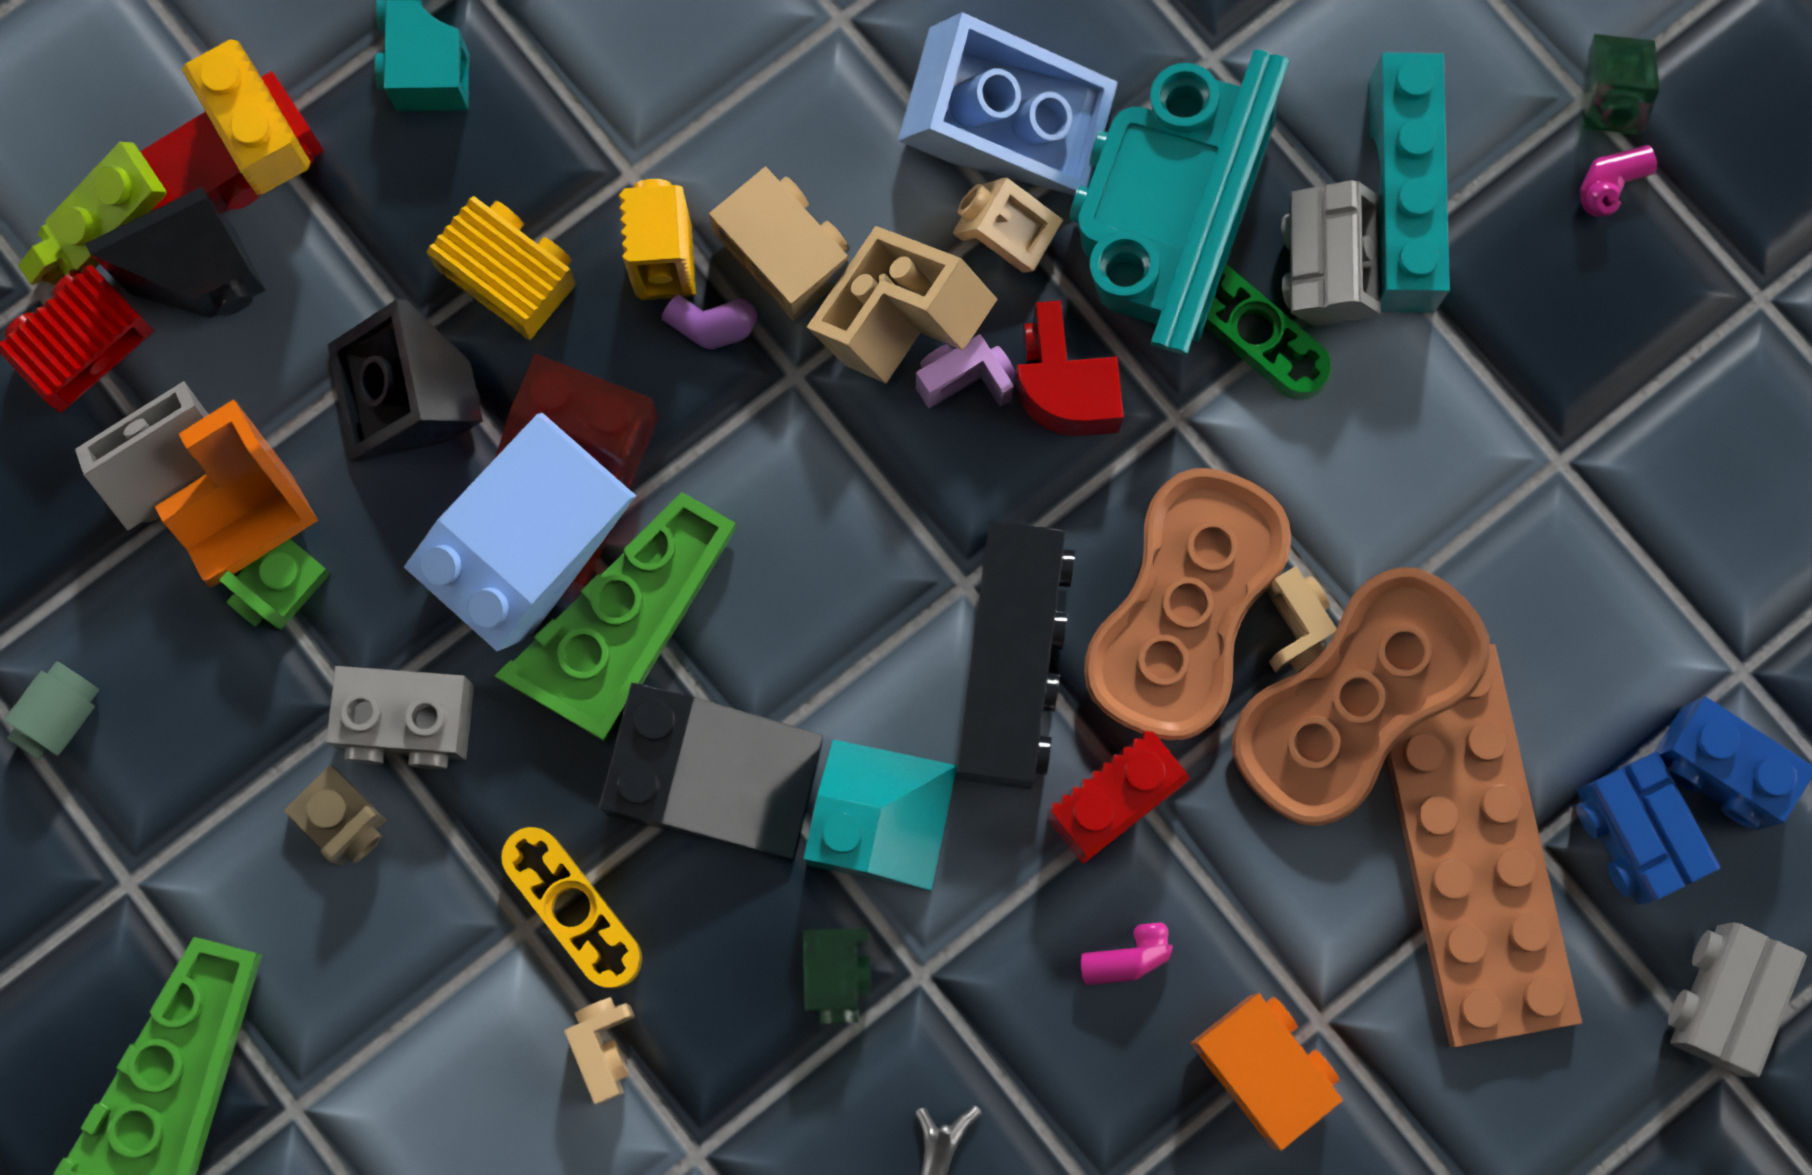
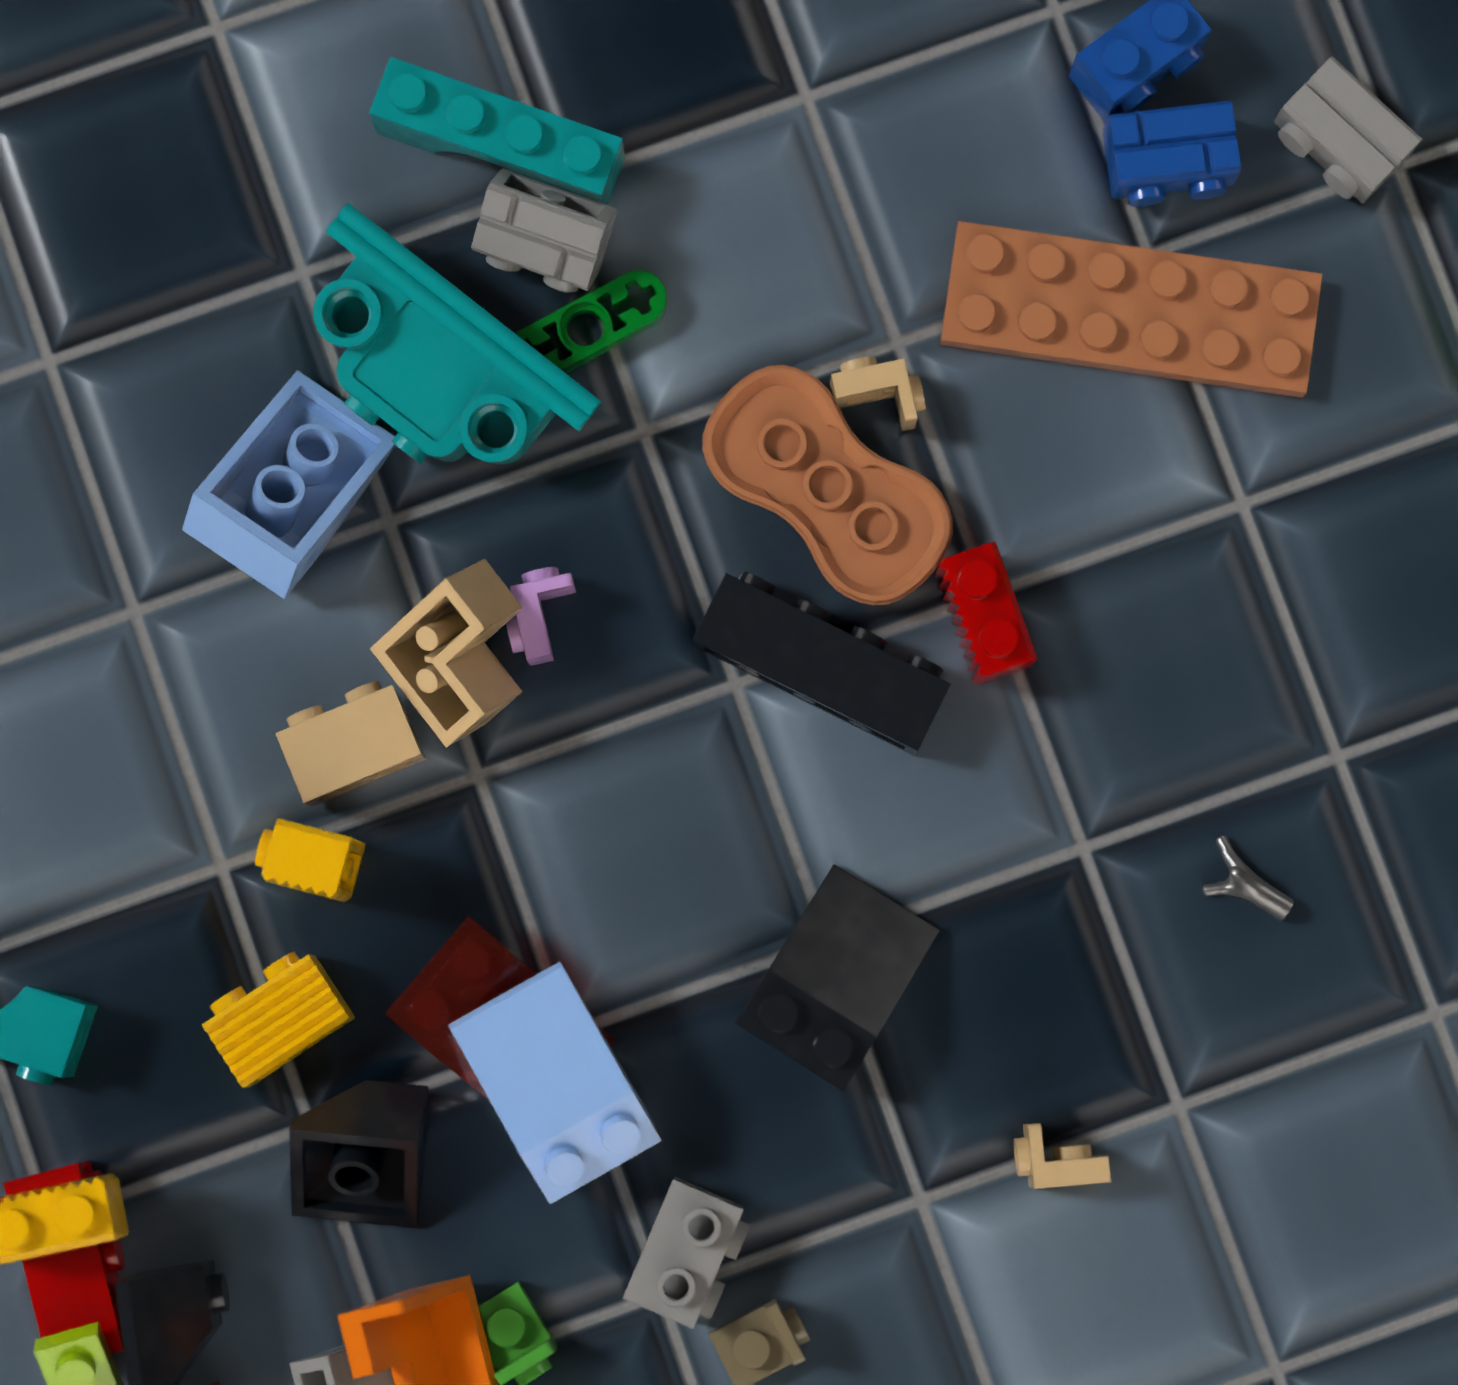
camera: 70 degrees left, 5 degrees up
bright green wing [495,492,737,743] -> none
yellow beam [502,827,642,989] -> none
medium lavender arm [661,294,758,350] -> none
teal slope [803,740,957,891] -> none
clear green brick [803,928,871,1024] -> none
tan bracket [953,177,1063,273] -> none
red brick [1014,300,1124,436] -> none
dark pink arm [1081,923,1173,985] -> none
orange brick [1190,993,1343,1151] -> none
nougat plate [1232,567,1490,826] -> none

